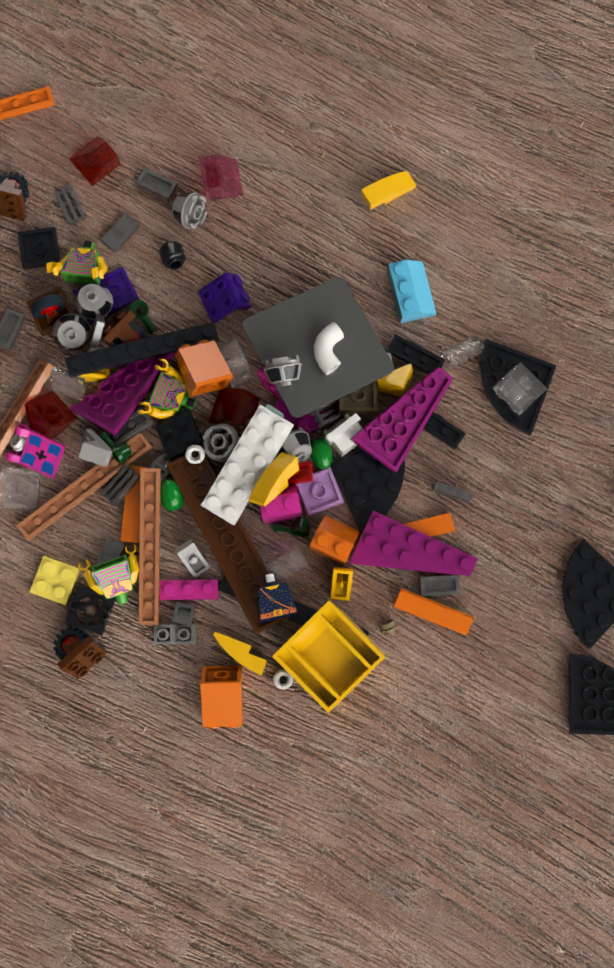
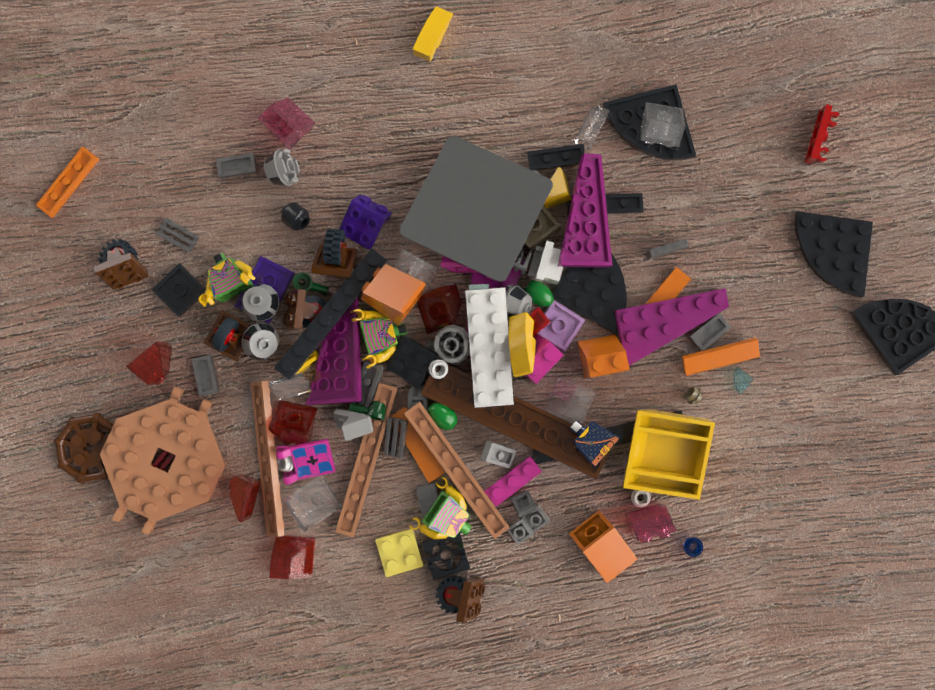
camera: 30 degrees left, 5 degrees up
clear red slope [69,136,121,186] -> none
flat silver tile [88,314,105,352] -> none
flat silver tile [101,213,140,254] -> none
yellow slope [213,632,267,675] -> none
light grey cone [263,355,302,387] -> none
dark green bar [274,517,310,537] -> none
white cylinder [313,322,344,375] -> none
yellow slope [330,567,353,601] -> none
medium azure slope [387,260,436,323] -> none
none -> plate [311,228,357,278]
none -> clear pink slope [625,504,676,543]
none -> clear blue plate [683,537,703,557]
none -> clear light blue tile [733,367,754,394]

